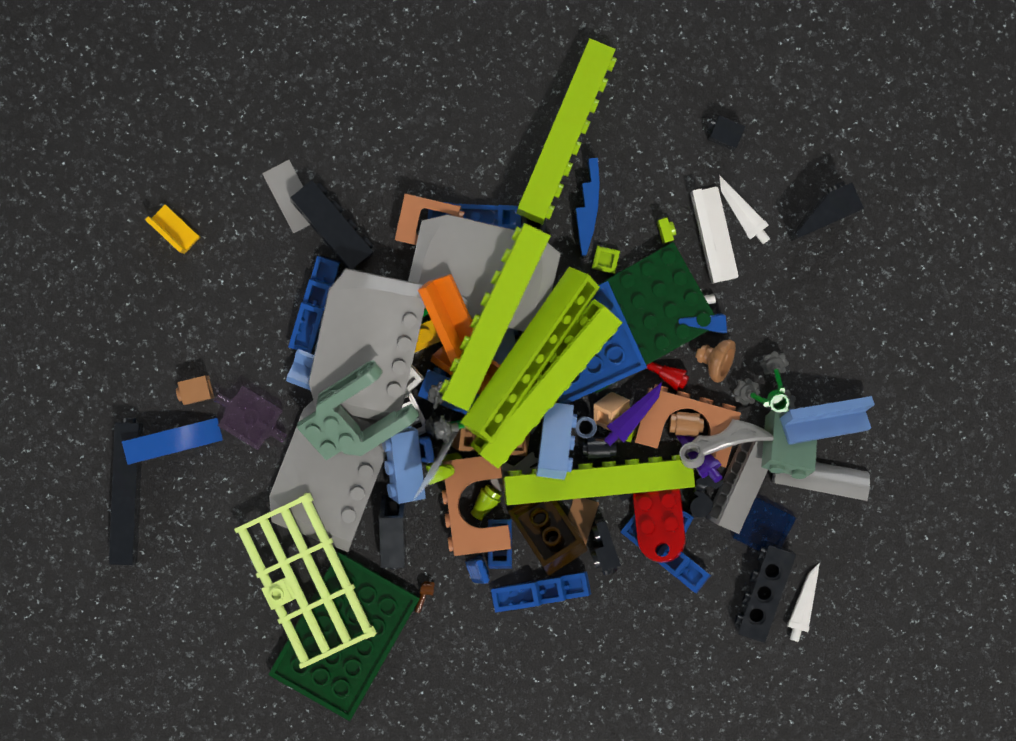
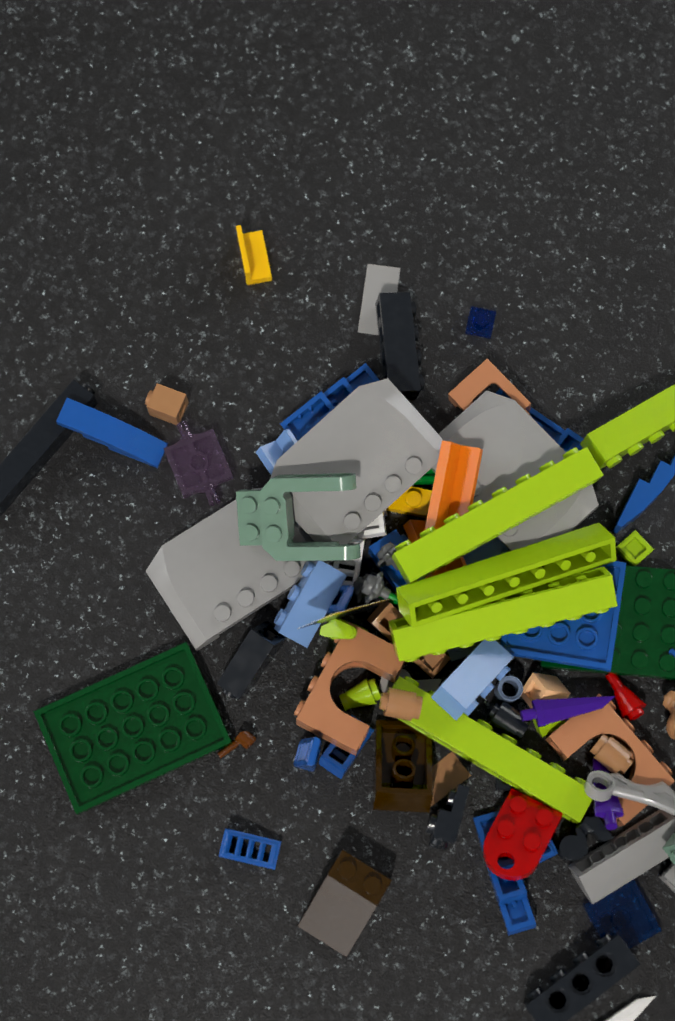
camera: 40 degrees right, 15 degrees down
yellowish green door [234,493,377,669] -> none
blue slope [491,571,591,612] -> none
none -> blue slope [219,828,281,870]
none -> dark brown slope [298,850,392,957]
none -> medium nougat brick [379,687,423,721]
none -> clear blue plate [465,306,496,339]

